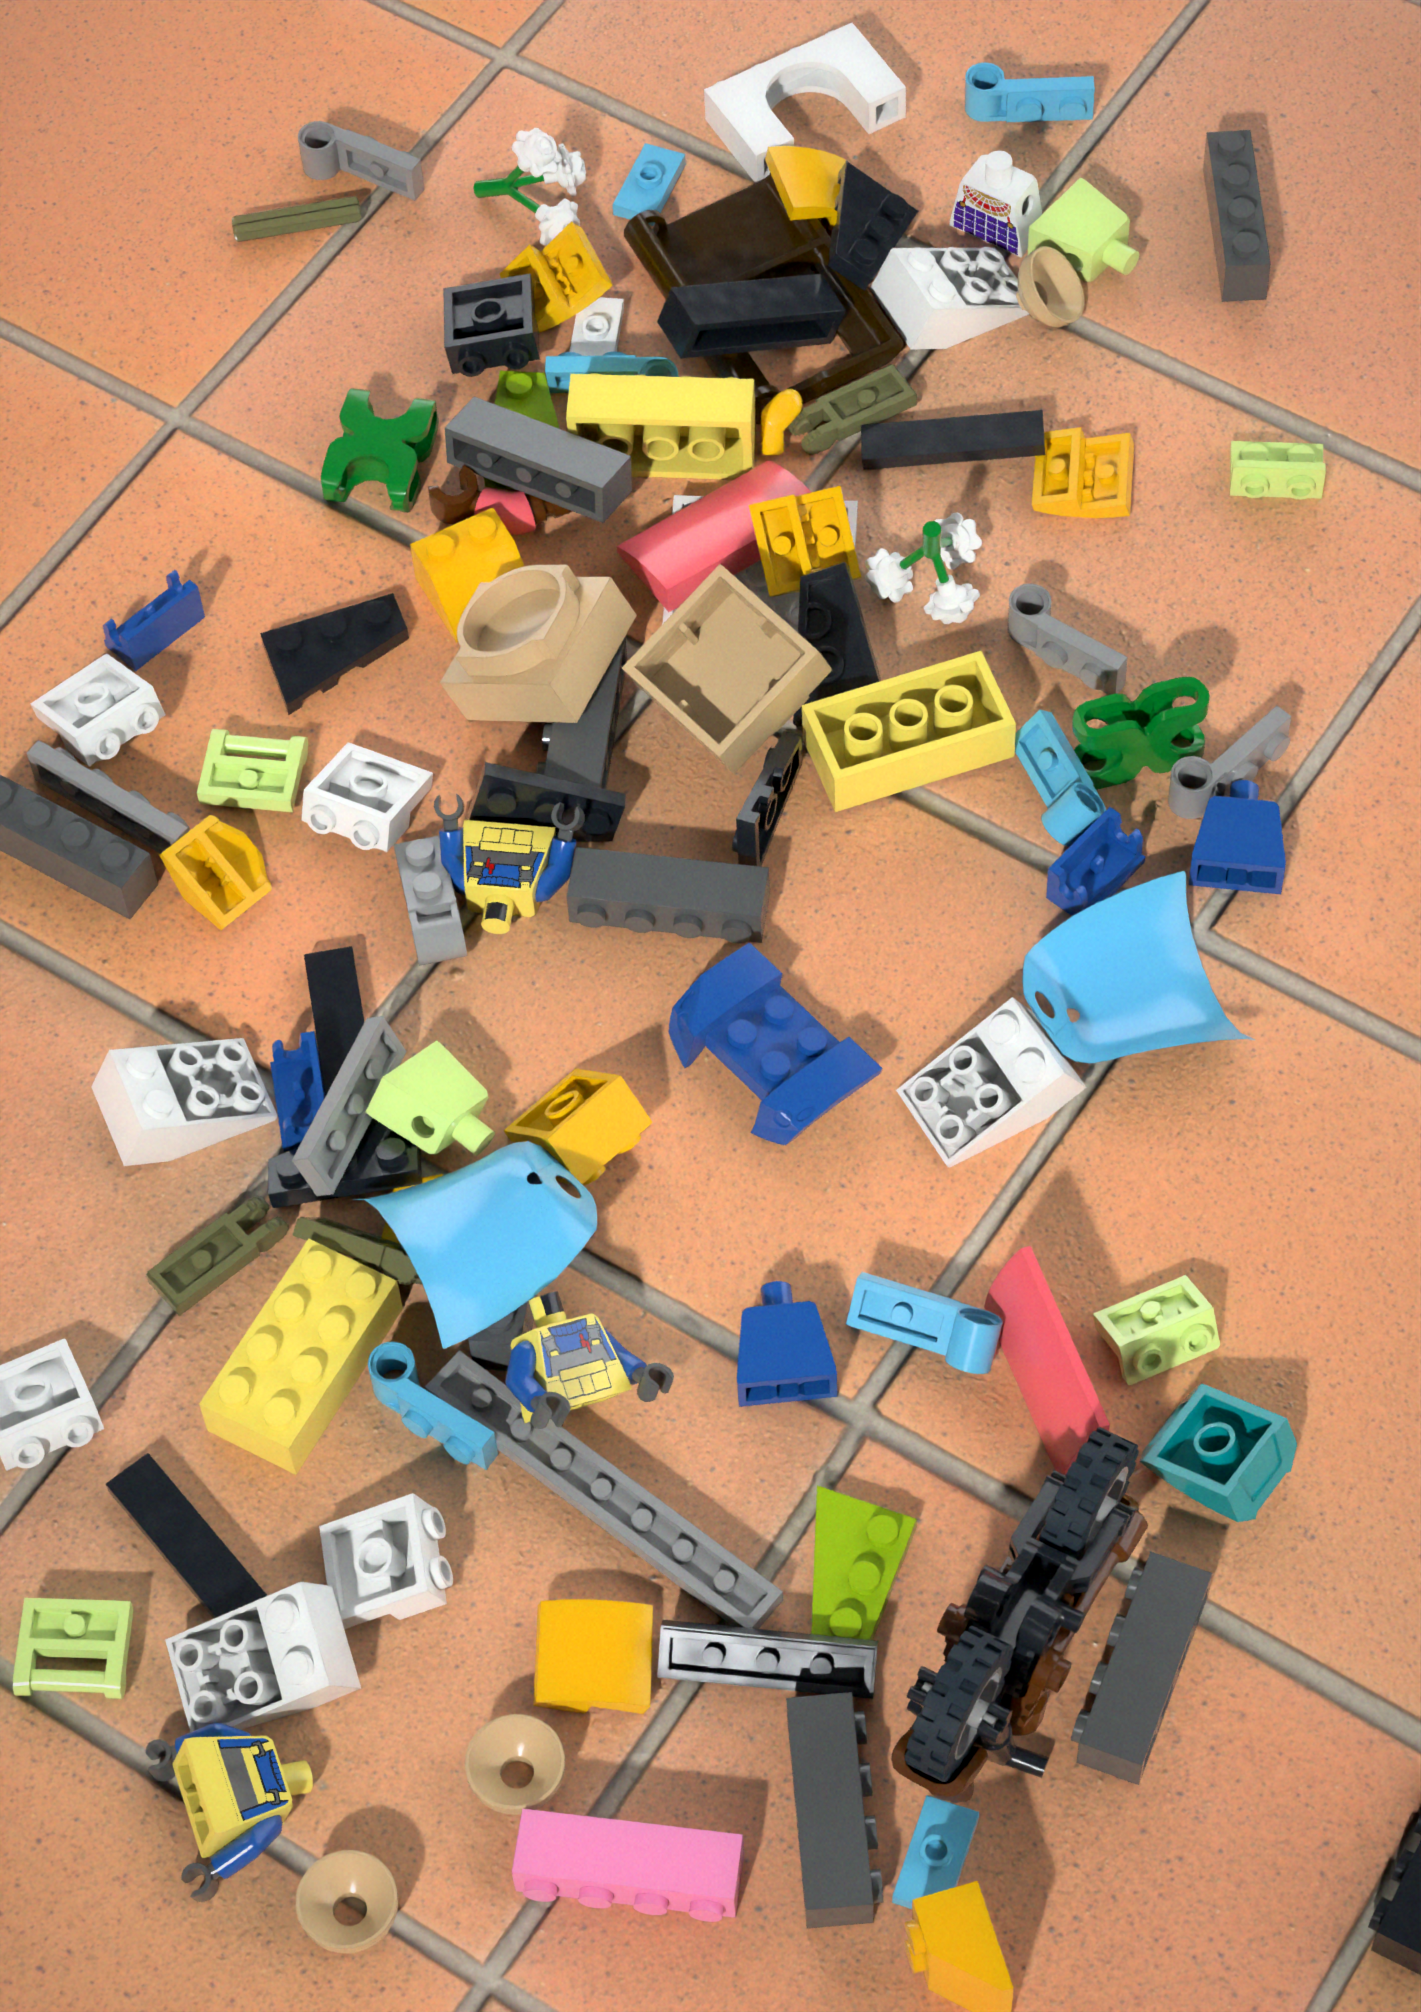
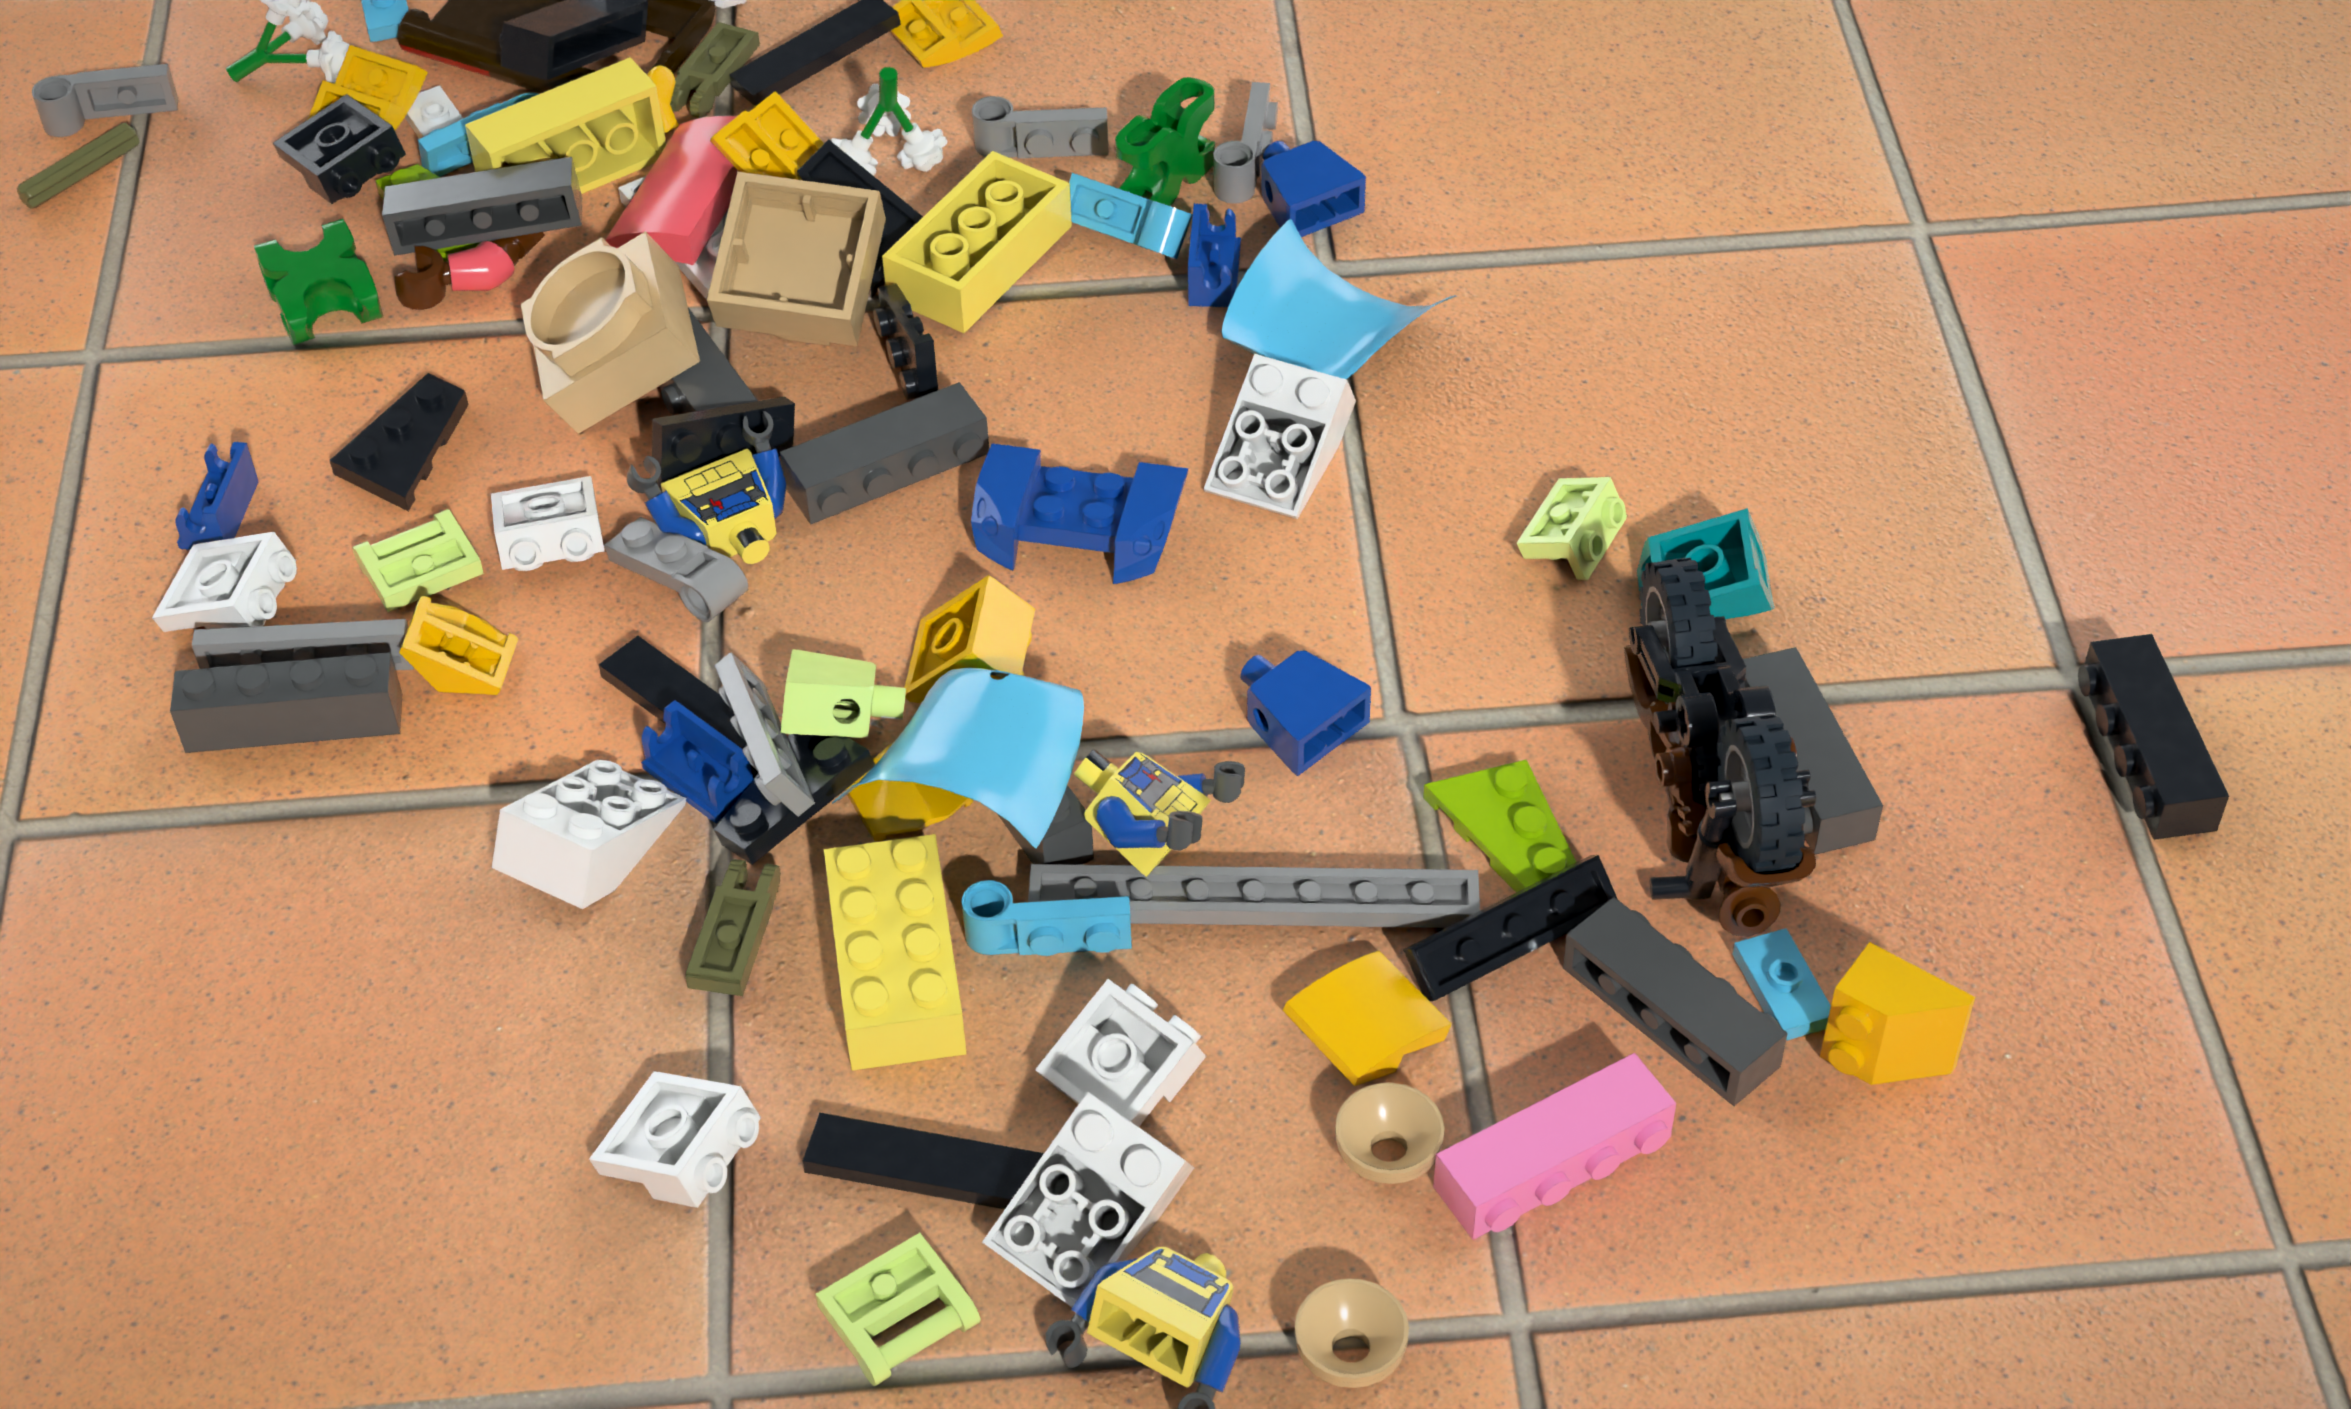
camera: 40 degrees left, 10 degrees down
olive hinge [293,1217,423,1285] -> none
yellow slope [410,508,524,643] -> none
medium azure plate [846,1272,1003,1374] -> none
coral slope [984,1246,1110,1475] -> none

